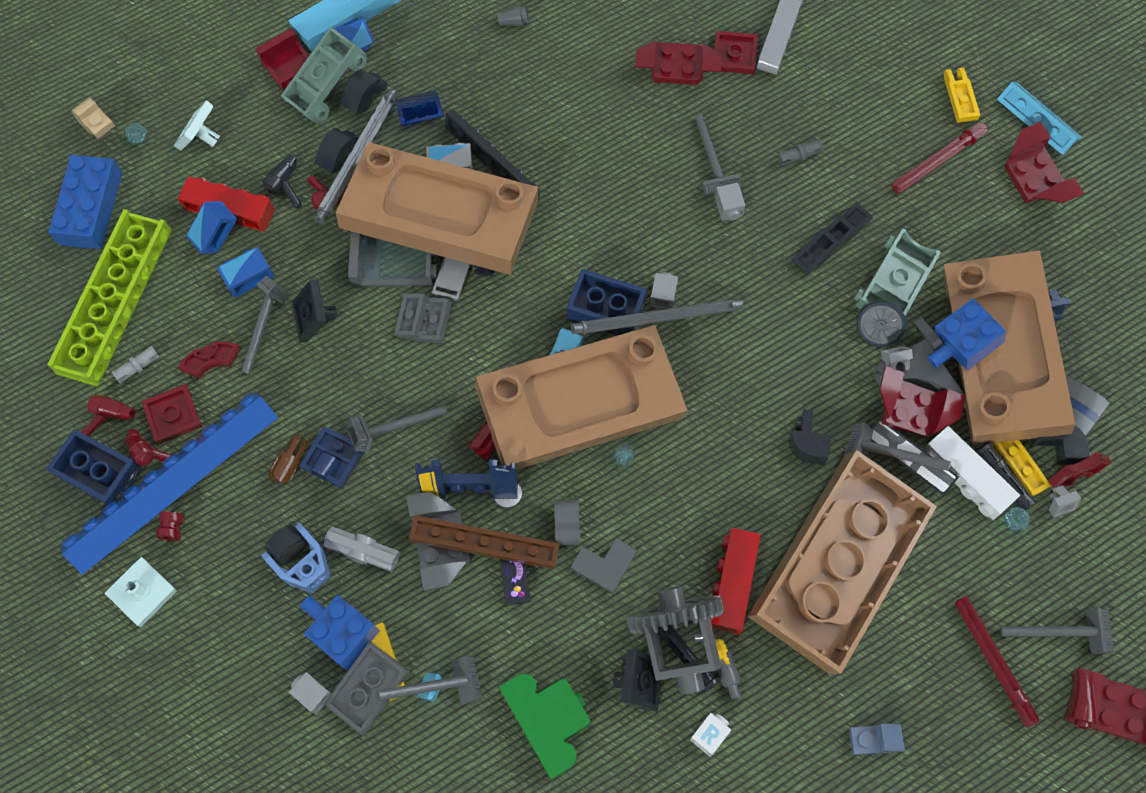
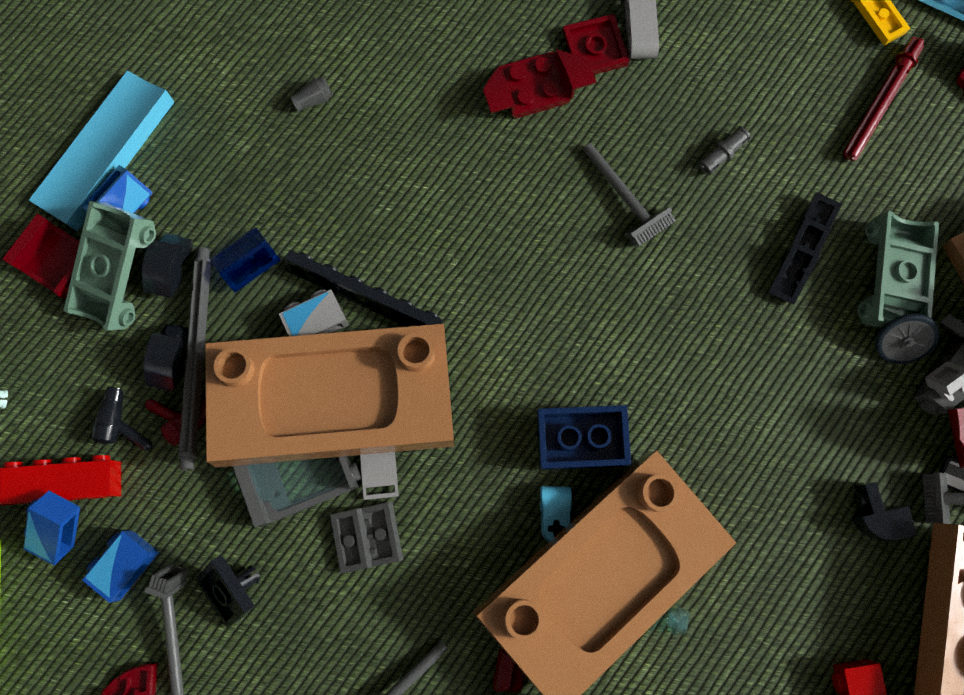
camera: 25 degrees left, 10 degrees up
dark grey piece [571,299,743,335] -> none
light grey brick [650,272,678,309] -> none
light grey brick [715,183,745,221] -> none

